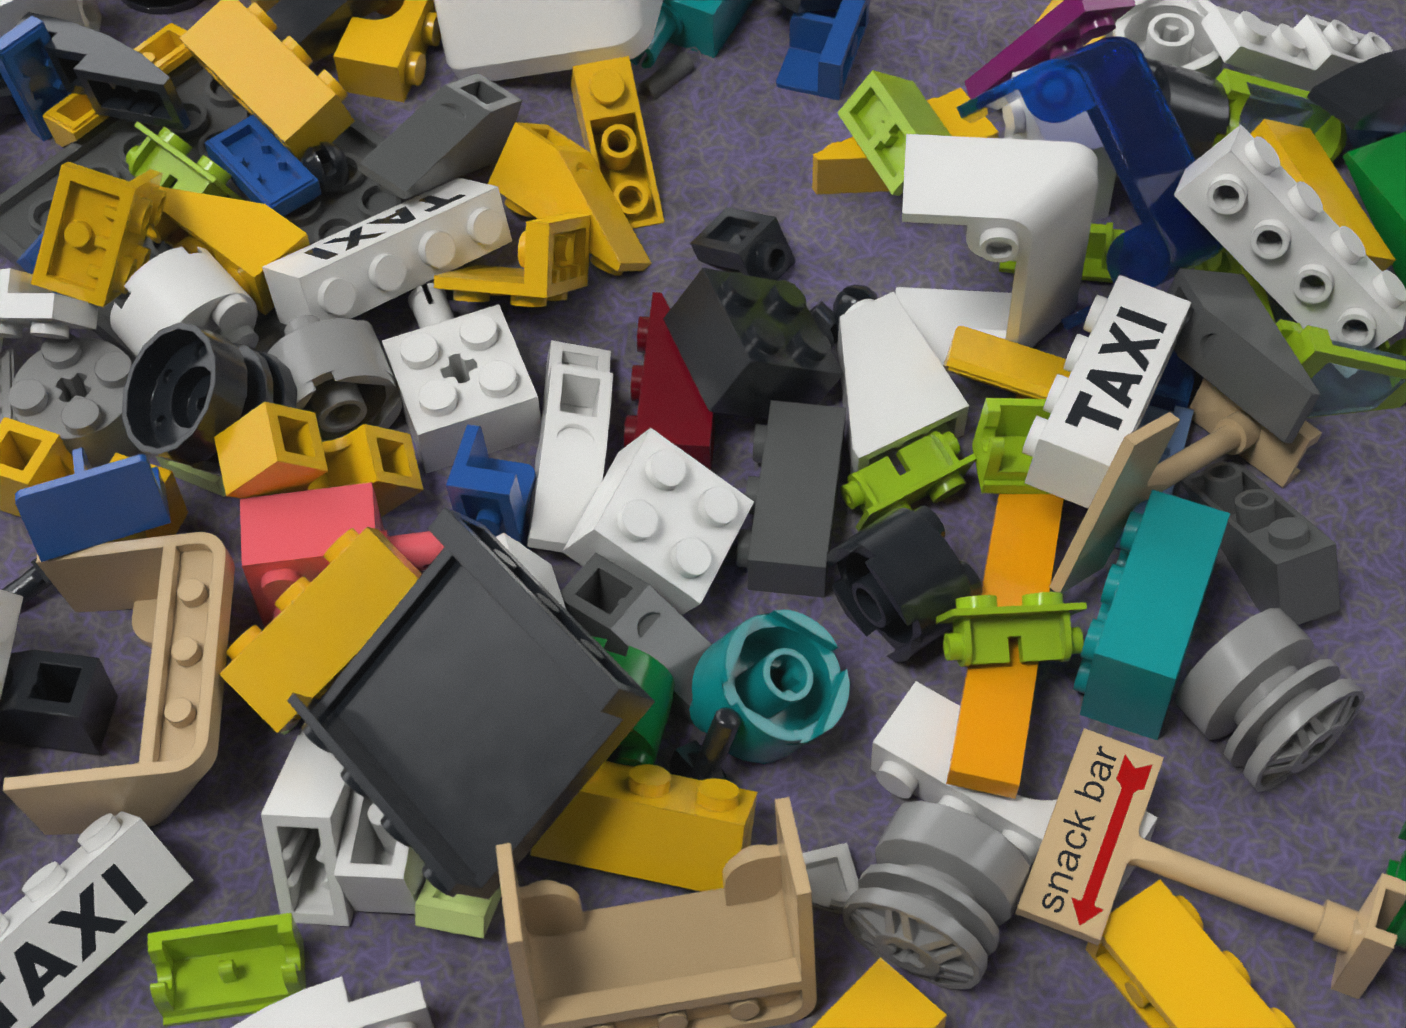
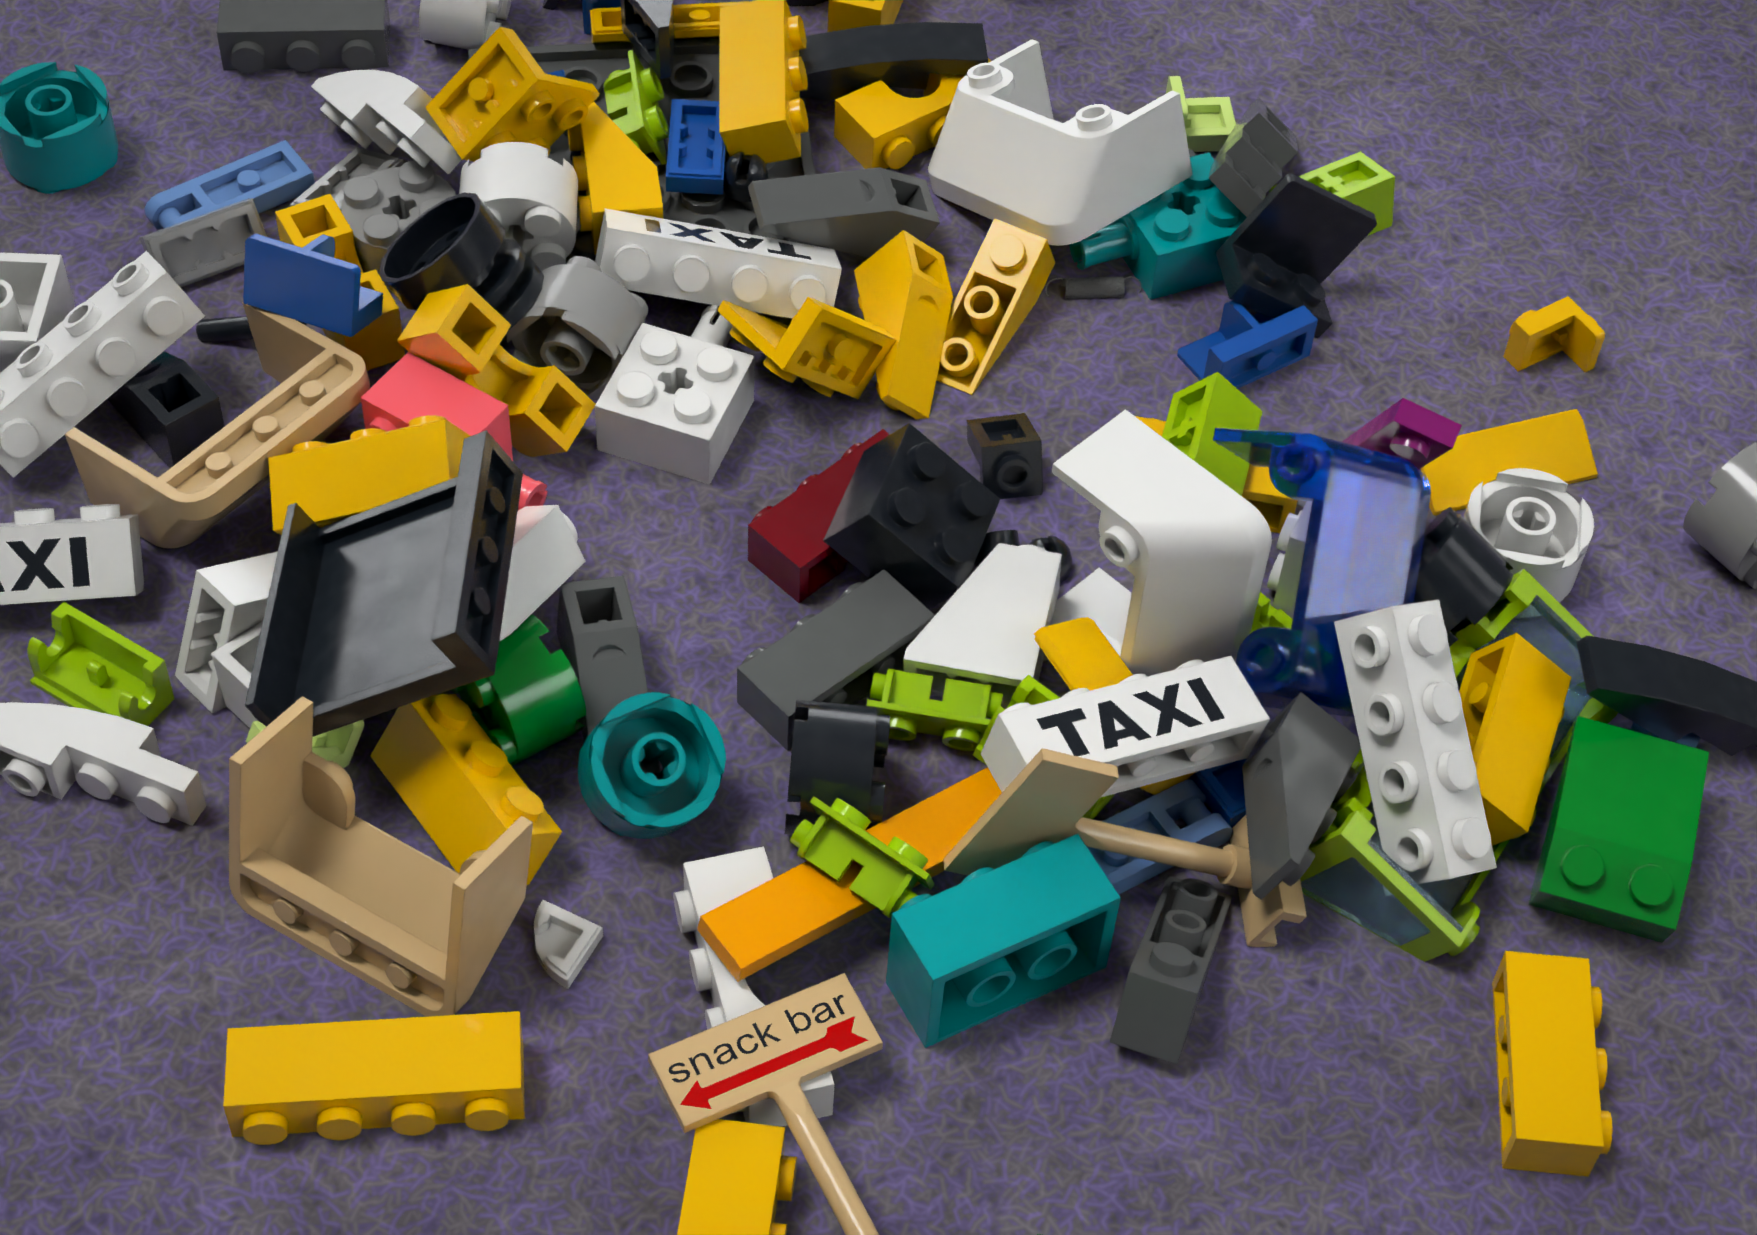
camera: 35 degrees right, 5 degrees down
blue panel [446,424,536,550] -> none
white slope [527,340,613,552] -> none
white brick [562,428,754,615] -> none
black bar [670,707,741,782] -> none
light grey wheel [842,801,1030,989] -> none
light grey wheel [1175,608,1365,792] -> none
white slope [1201,6,1393,99] -> none

